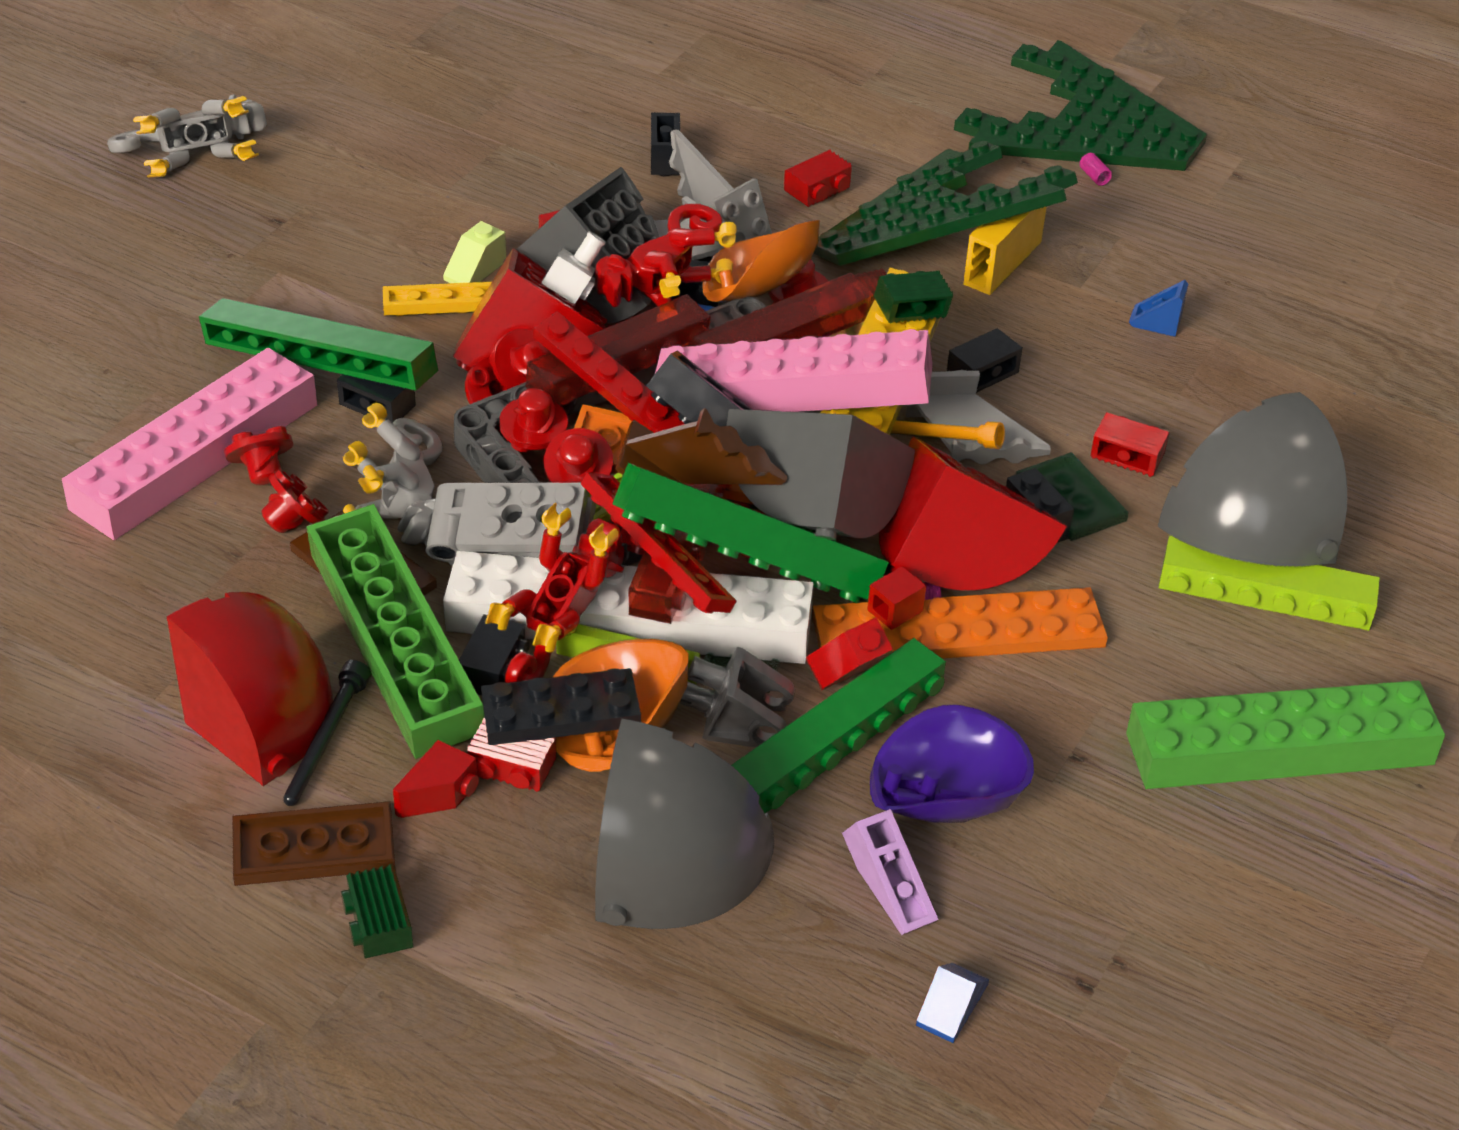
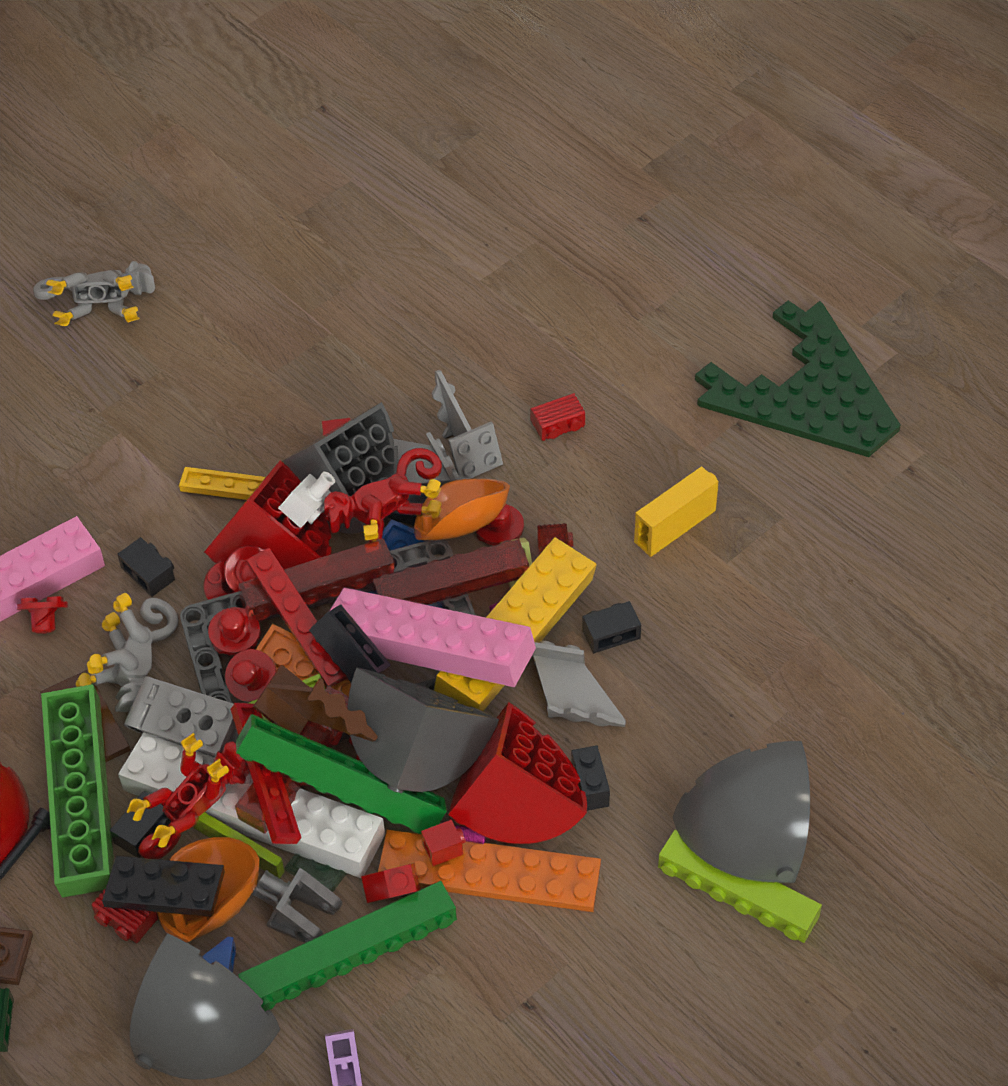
camera: 20 degrees right, 10 degrees up
green brick [199,298,439,391] -> none
red plate [261,469,329,533] -> none
red slope [393,740,479,818] -> none
yellowish green slope [443,221,506,283] -> none
black brick [651,112,680,176] -> none
dark green wing [814,141,1078,266] -> none
dark purple piece [870,705,1034,823] -> none
dark green brick [874,271,953,324] -> none
light orange piece [891,420,1005,449] -> none
clear green tile [1016,452,1129,541] -> none
dark pink piece [1079,153,1112,186] -> none
red brick [1090,412,1170,477] -> none
bright green brick [1126,680,1445,789] -> none
blue slope [1129,280,1189,337] -> none

